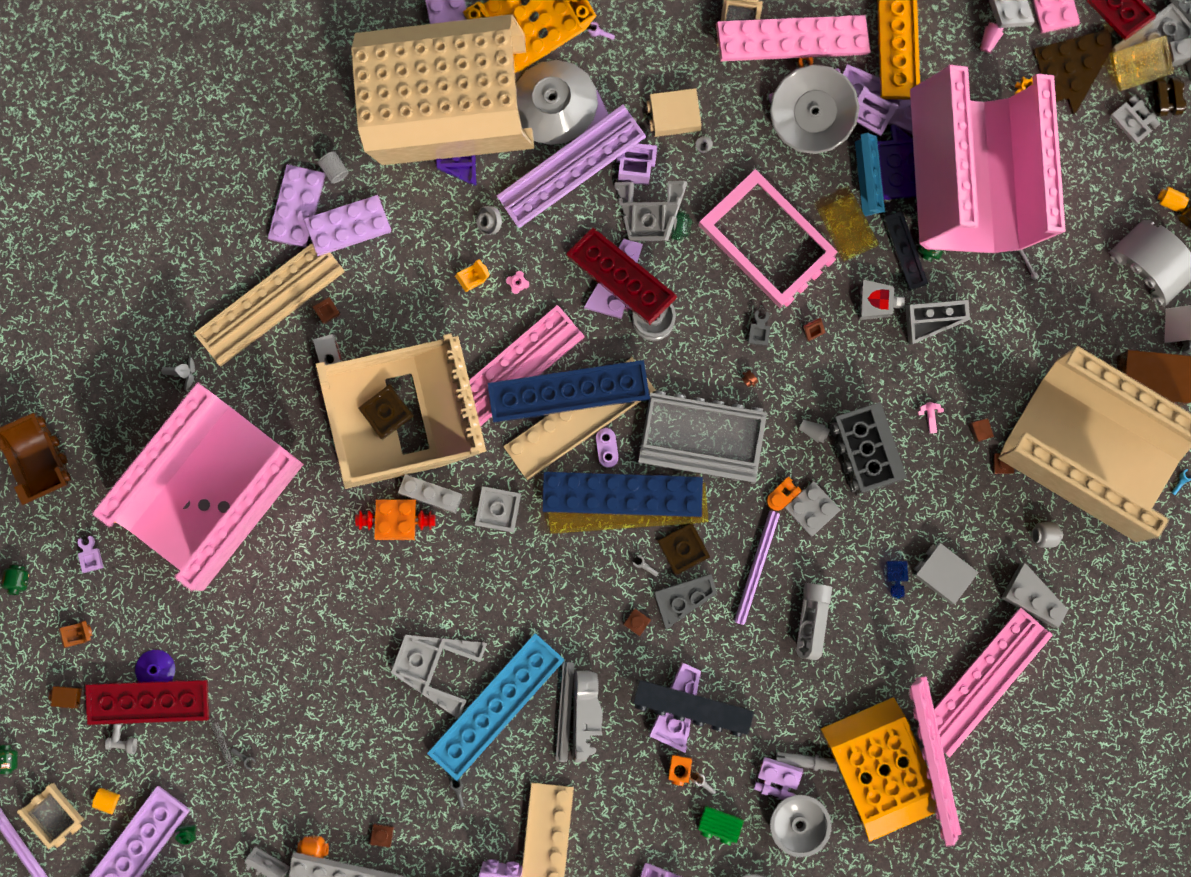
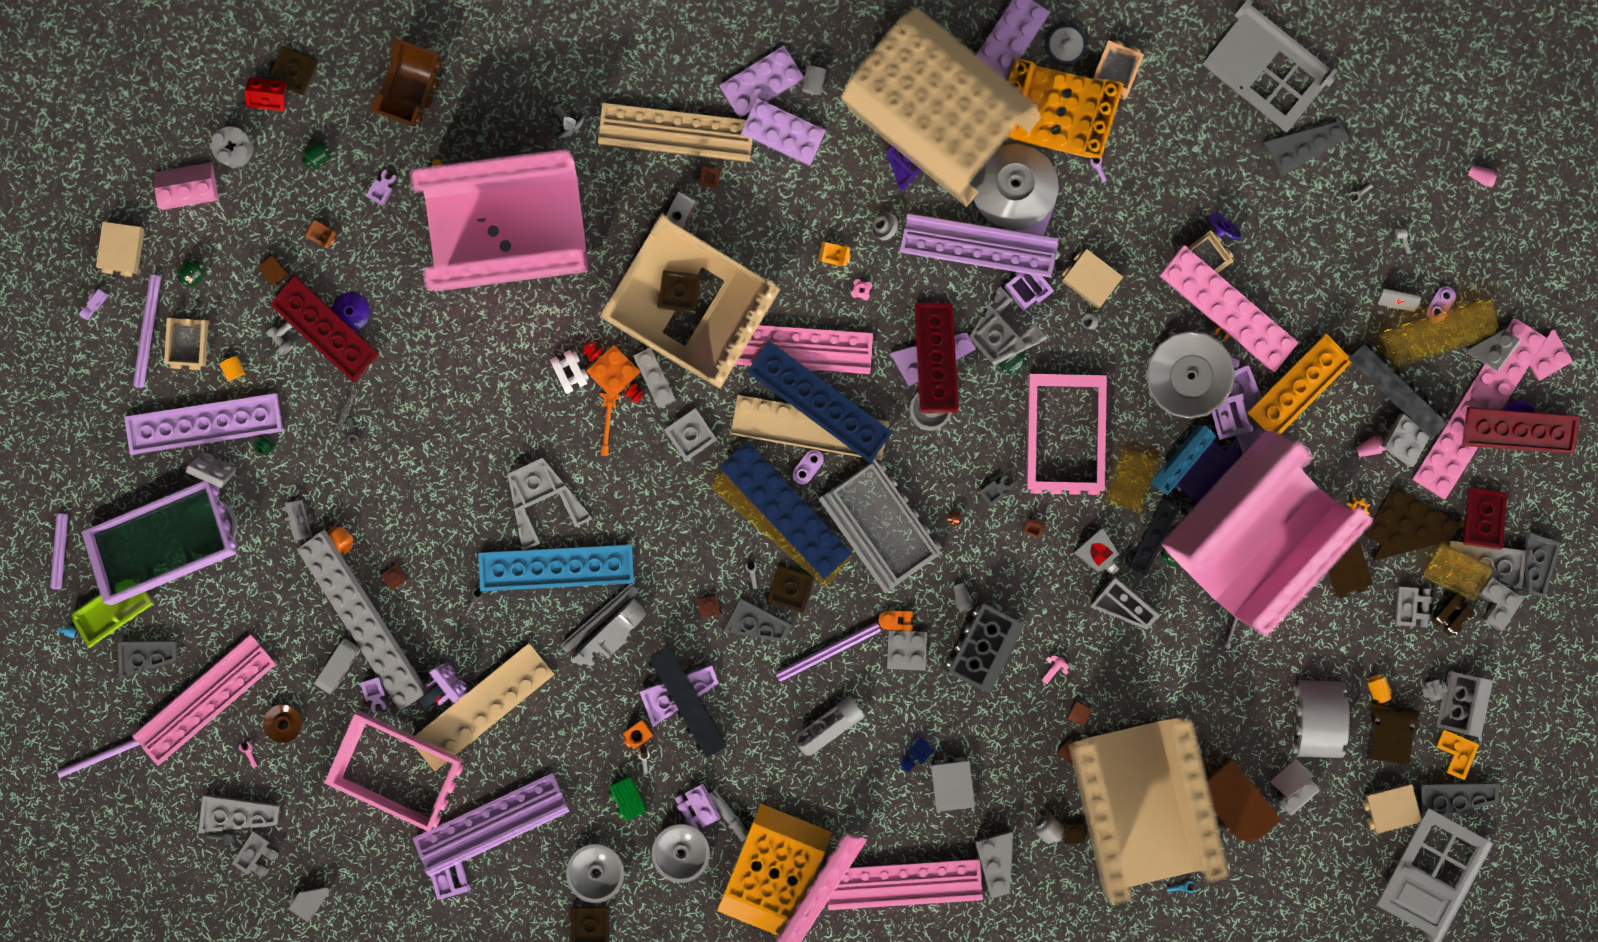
camera: 45 degrees right, 5 degrees up
none -> white brick [550,350,589,394]
none -> orange piece [600,393,621,456]
none -> dark brown plate [1064,823,1084,844]
none -> dark brown panel [1327,541,1373,599]

